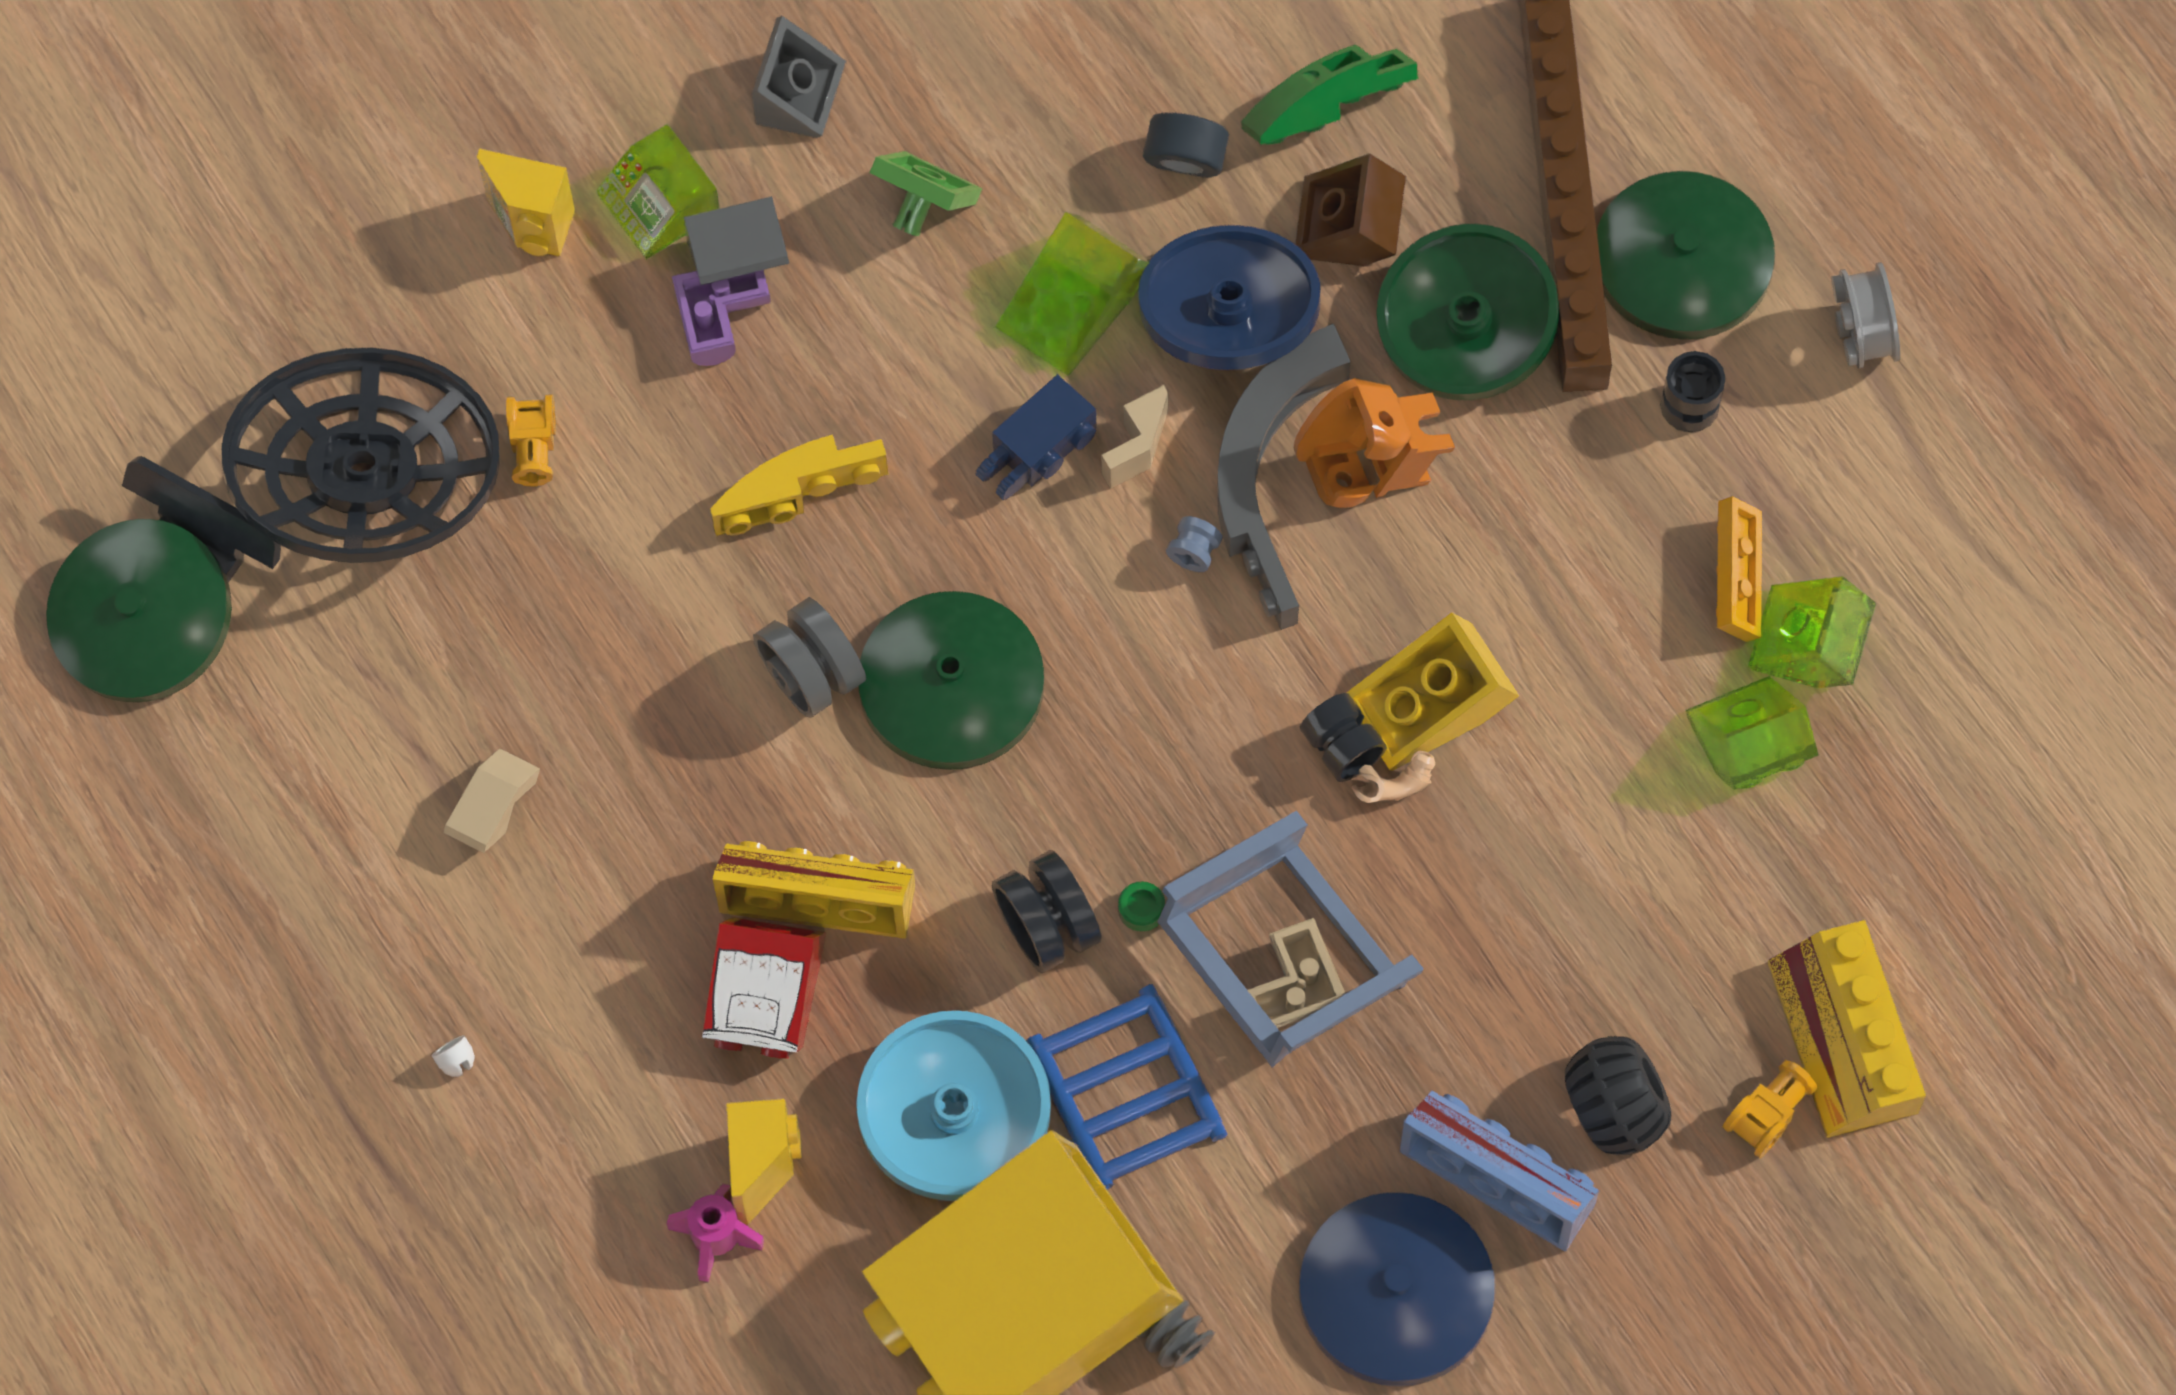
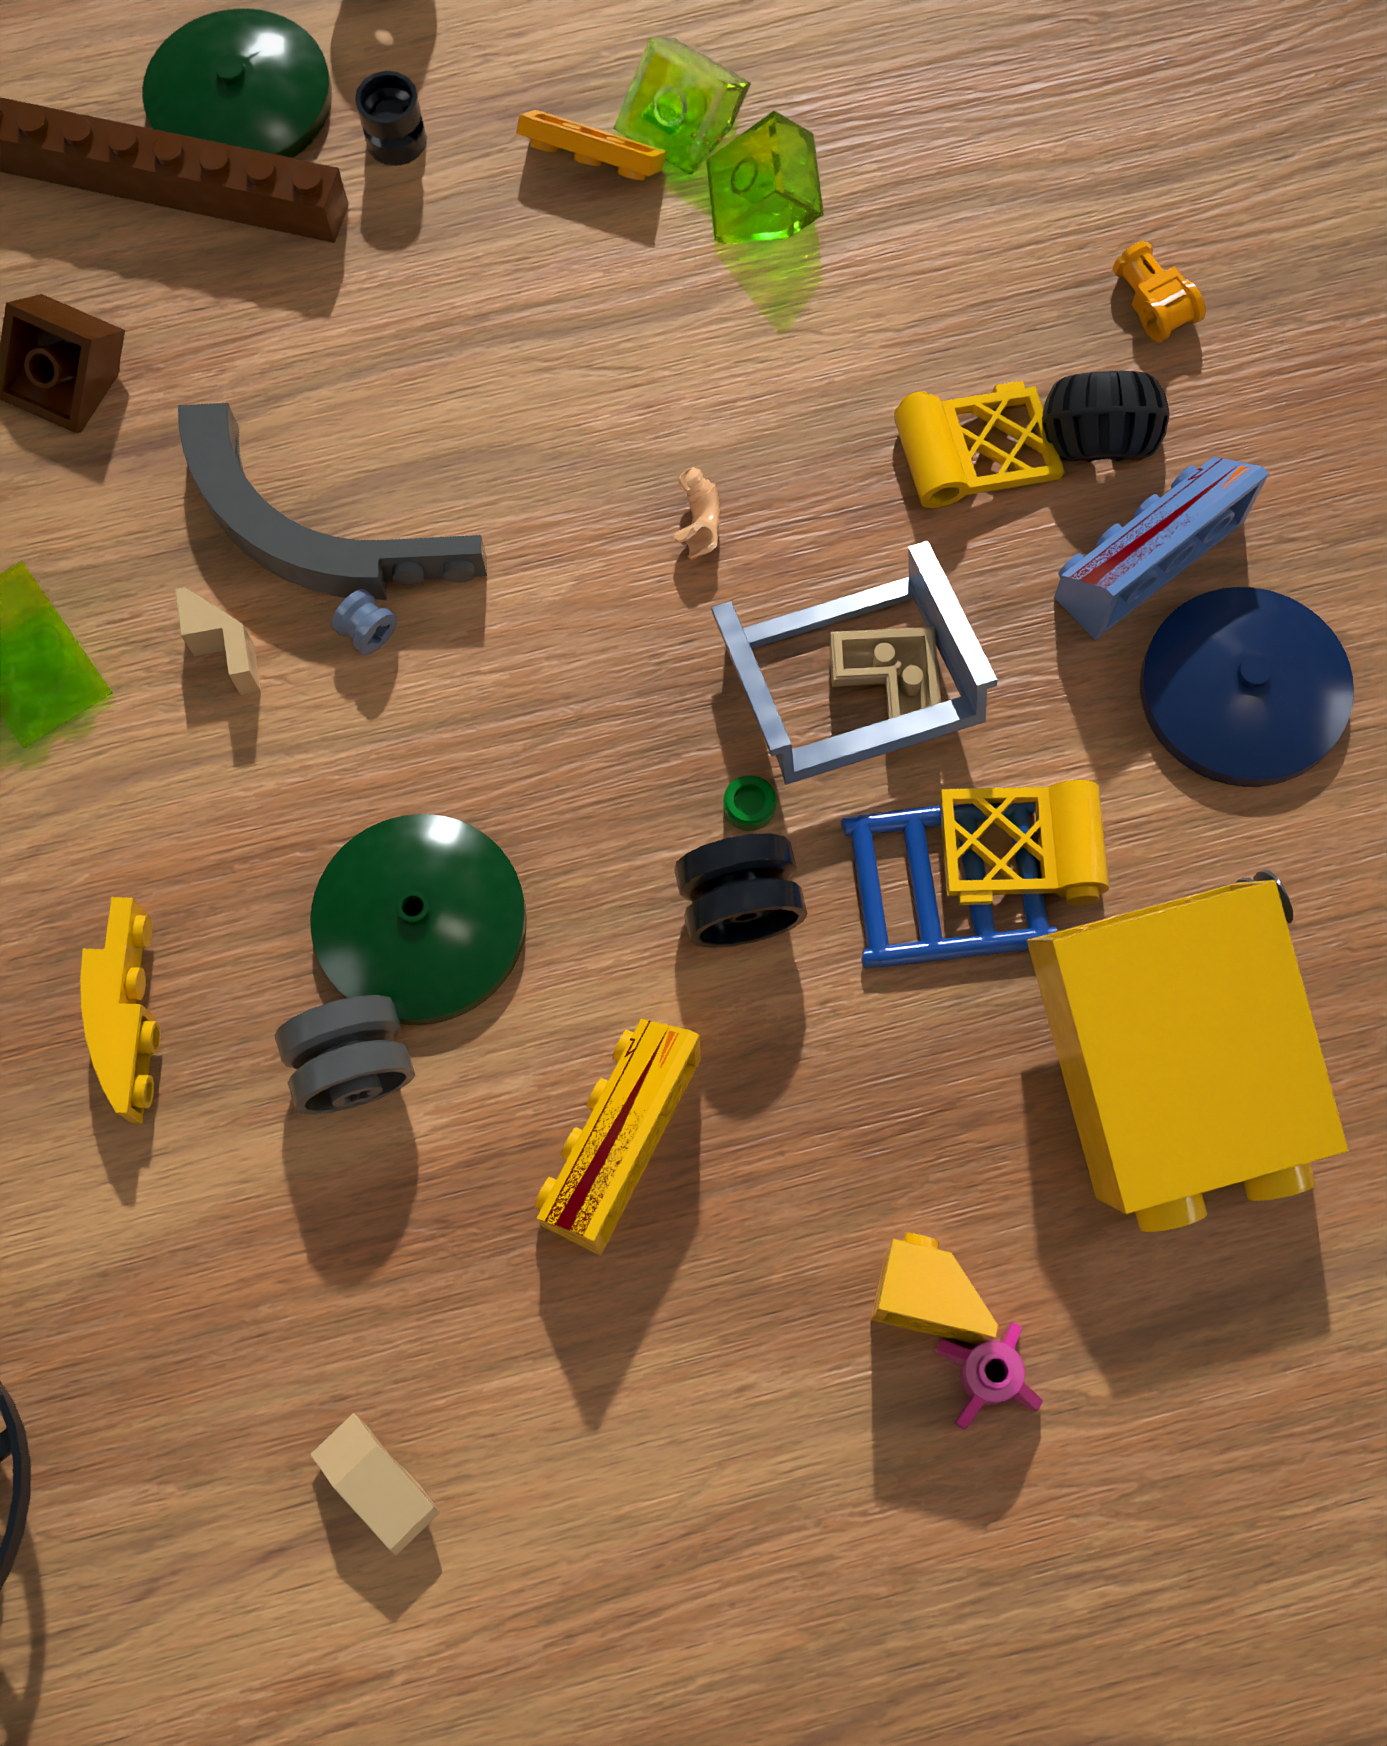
camera: 70 degrees left, 5 degrees up
white hinge [432,1035,475,1077] -> none
slope [702,917,826,1059] -> none
medium azure dish [857,1011,1051,1201] -> none
dark blue hinge [975,374,1097,500] -> none
dark blue dish [1138,225,1321,370] -> none
orange piece [1293,378,1455,508] -> none
black wheel [1300,693,1387,782] -> none
yellow slope [1346,612,1519,771] -> none
dark green dish [1377,224,1559,400] -> none
yellow slope [1768,920,1926,1138] -> none
none -> yellow piece [894,381,1065,508]
none -> yellow piece [939,780,1109,905]

